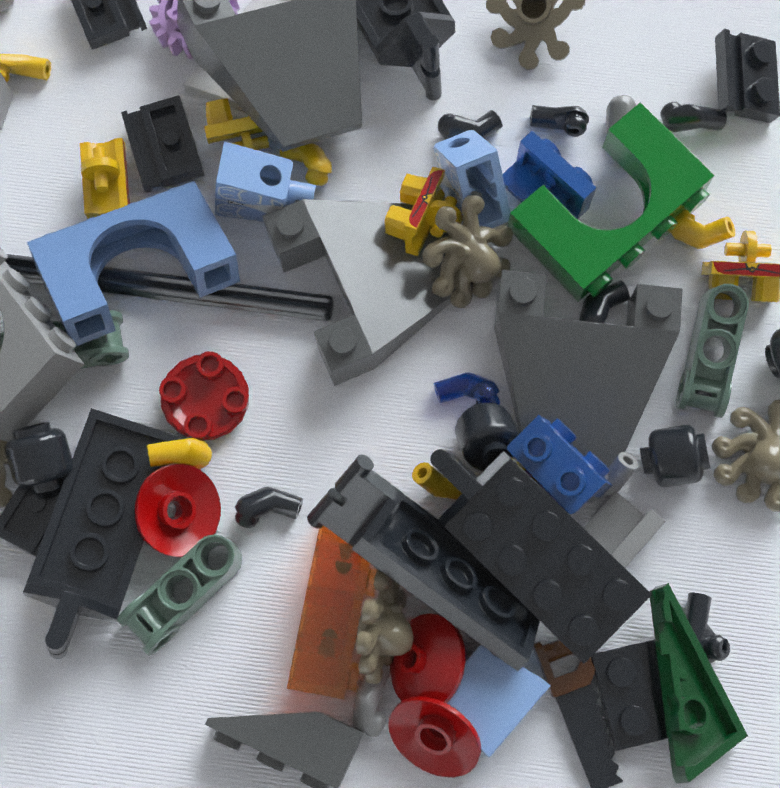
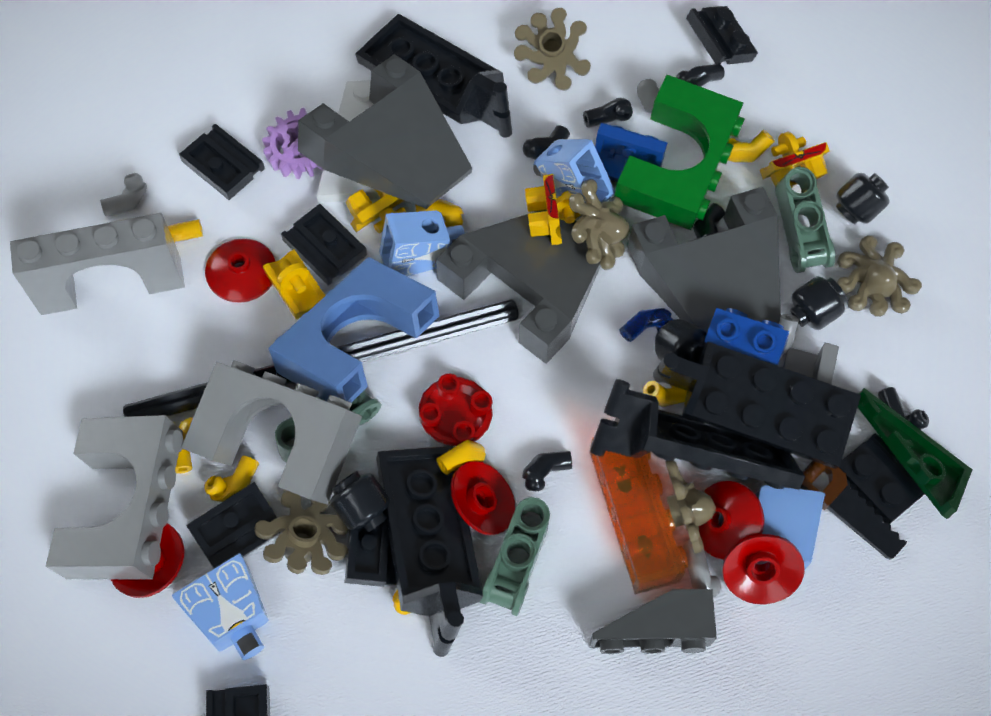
camera: 30 degrees left, 10 degrees down
none -> red dish [205,239,275,303]

